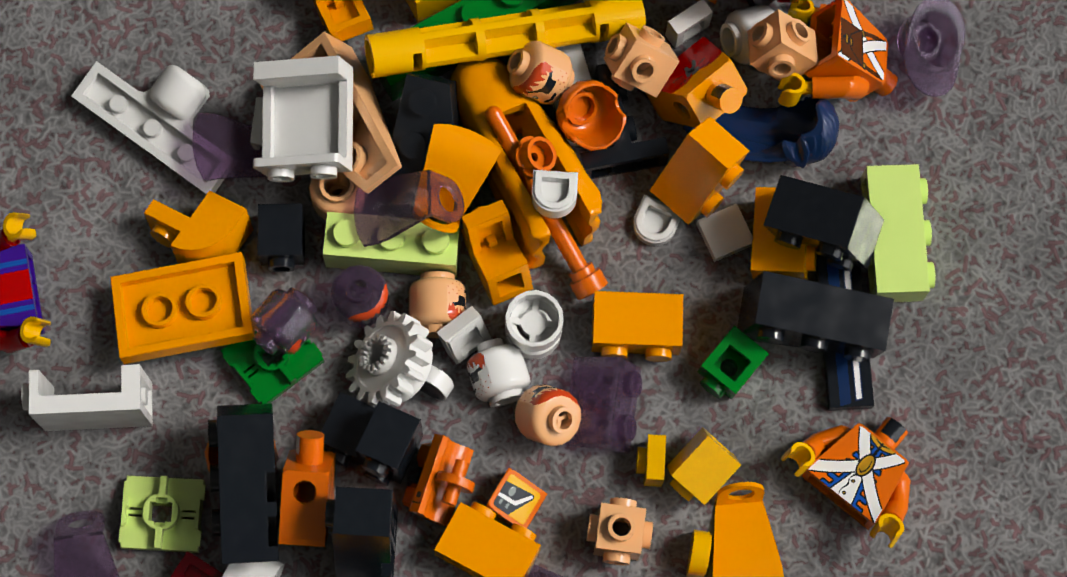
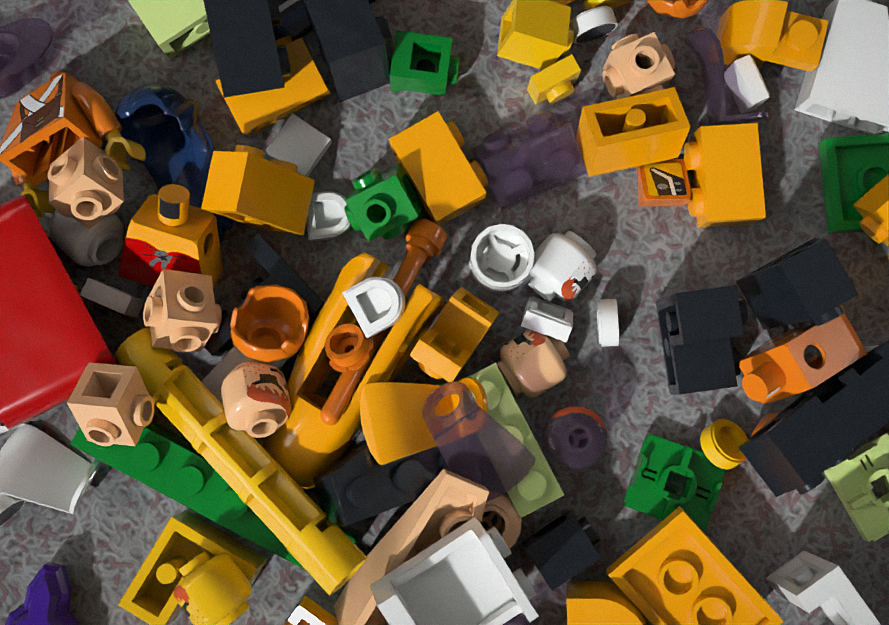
camera: 120 degrees left, 10 degrees up
head [251,287,317,355] -> none
white gear [346,311,433,407] -> none
orange hips [402,434,476,527] -> none
light nougat head [515,384,581,447] -> none
none -> green brick [344,163,423,242]
none -> white tile [569,6,618,44]
none -> light orange brick [576,87,690,177]
none -> yellow tile [700,419,748,470]

